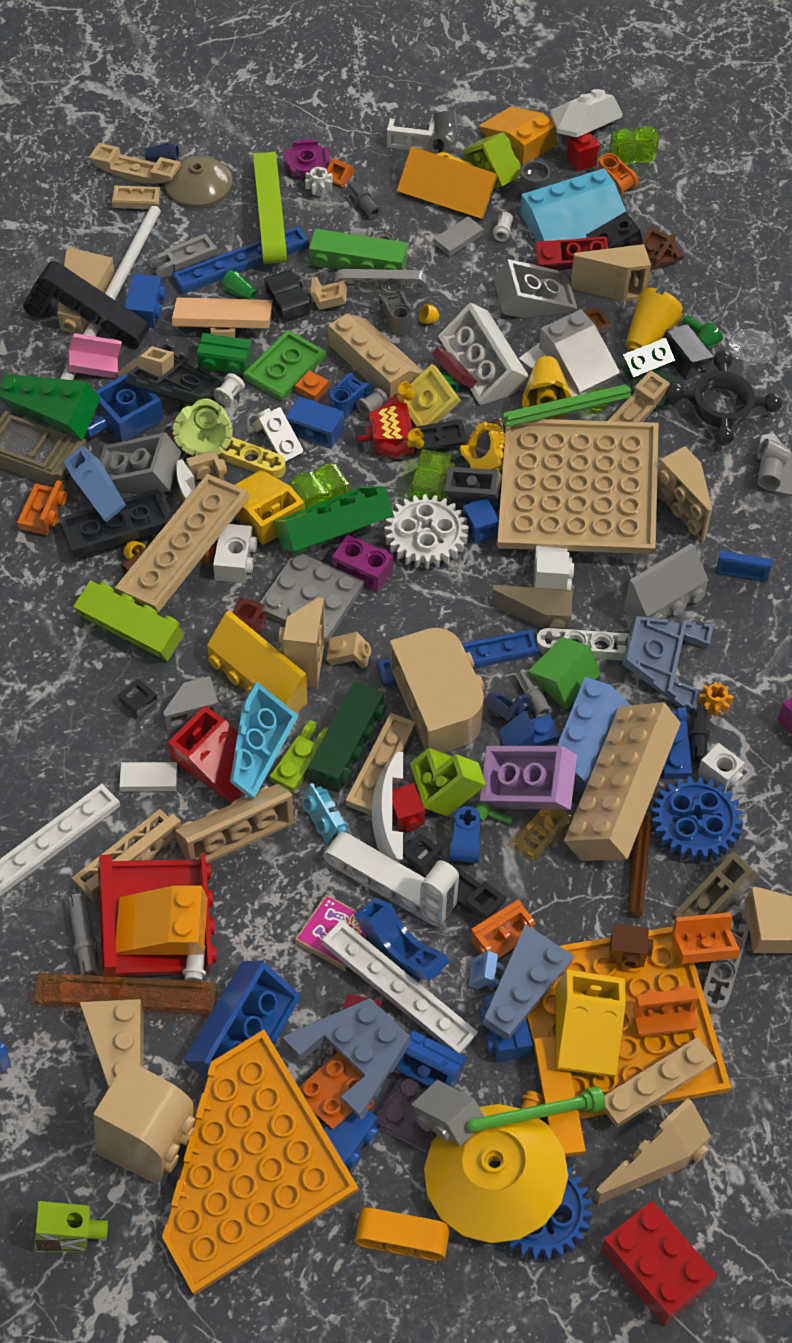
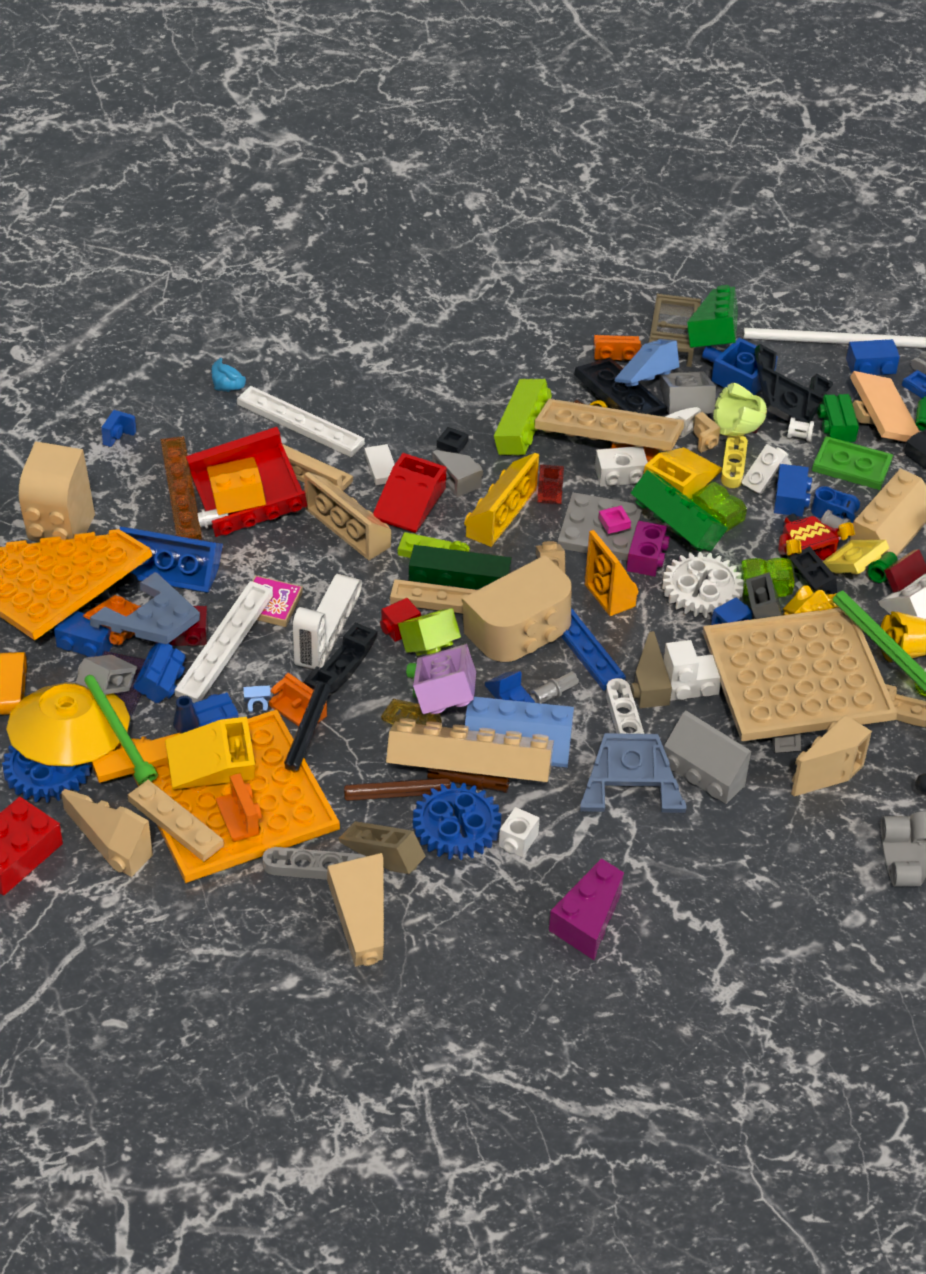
camera: 75 degrees right, 10 degrees down
black beam [23,261,150,349] -> none
tan slope [57,247,115,335] -> none
bright pink panel [67,333,121,379] -> none
tan wedge [80,999,144,1089] -> none
tan slope [118,346,174,377] -> none
medium azure wedge [230,682,299,799] -> none
tan slope [279,597,325,688] -> none
orange plate [295,370,329,402] -> none
medium azure hinge [301,783,348,845] -> none
blue arch [354,898,450,982] -> none
white slope [372,752,403,863] -> none
blue piece [450,806,481,864] -> none
dark blue bracket [483,692,532,721] -> none
sand blue wing [483,924,574,1041] -> none
bright green slope [527,637,601,711] -> none
reddish brown brick [608,923,654,968] -> none
blue plate [662,708,692,779] -> none
orange bracket [671,913,740,964] -> none
black pin [688,707,710,764] -> none
light orange gear [698,682,734,717] -> none
blue tile [715,550,772,582] -> none
none -> dark blue cone [173,696,200,734]
none -> black axle [284,681,330,772]
none -> light orange slope [585,530,638,616]
none -> dark pink plate [598,505,631,534]

